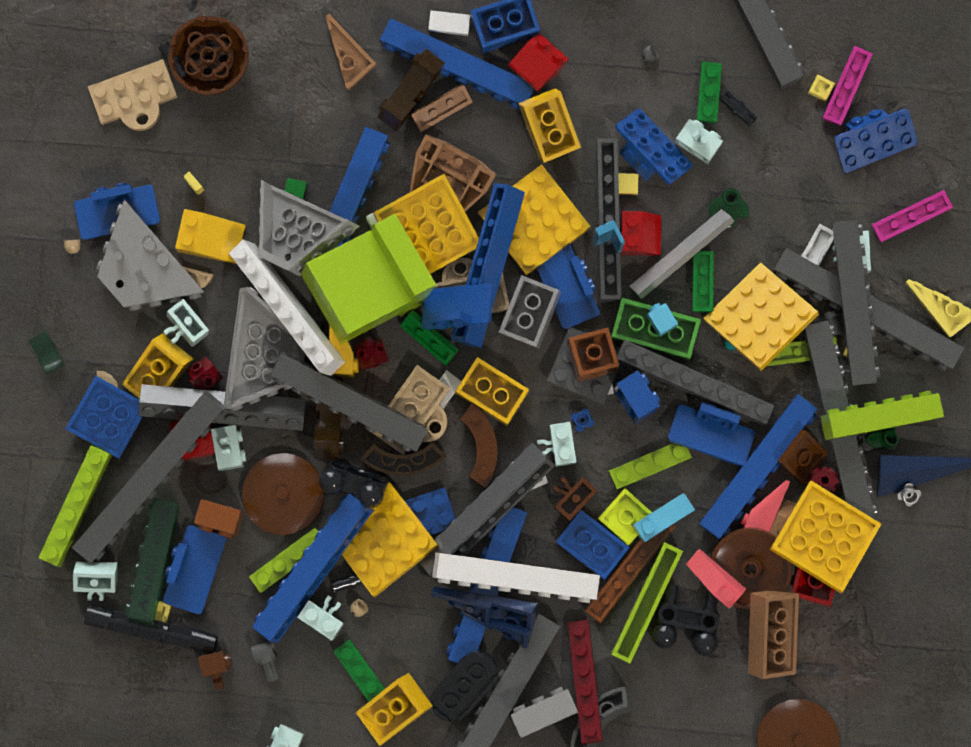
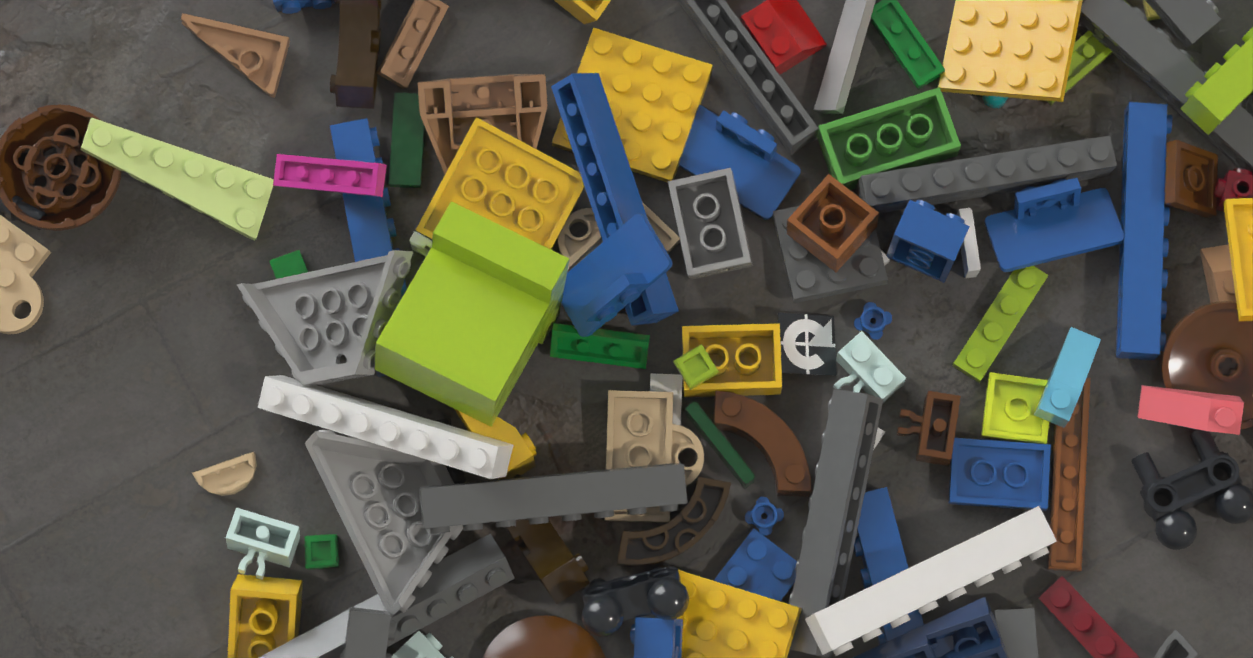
camera: 30 degrees left, 5 degrees down
tan hinge [64,239,80,254] -> none
blue bracket [74,183,160,240] -> none
light grey piece [96,200,205,311] -> none
yellow slope [175,209,246,264] -> none
light yellow tile [184,172,204,194] -> none
dark red brick [187,356,223,390] -> none
dark red brick [354,337,389,370] -> none
dark azure panel [592,220,625,253] -> none
lime brick [610,542,683,664] -> none
medium azure brick [647,303,678,337] -> none
coral slope [741,480,790,532] -> none
none -> yellowish green wing [80,118,274,241]
none -> dark pink plate [273,154,387,197]
none -> green tile [304,534,339,570]
none -> dark green tile [389,93,425,188]
none -> lime tile [674,344,719,390]
none -> dark green tile [685,402,755,489]
none -> blue plate [745,497,784,536]
none -> sticker [778,313,836,376]
none -> white tile [957,208,981,278]

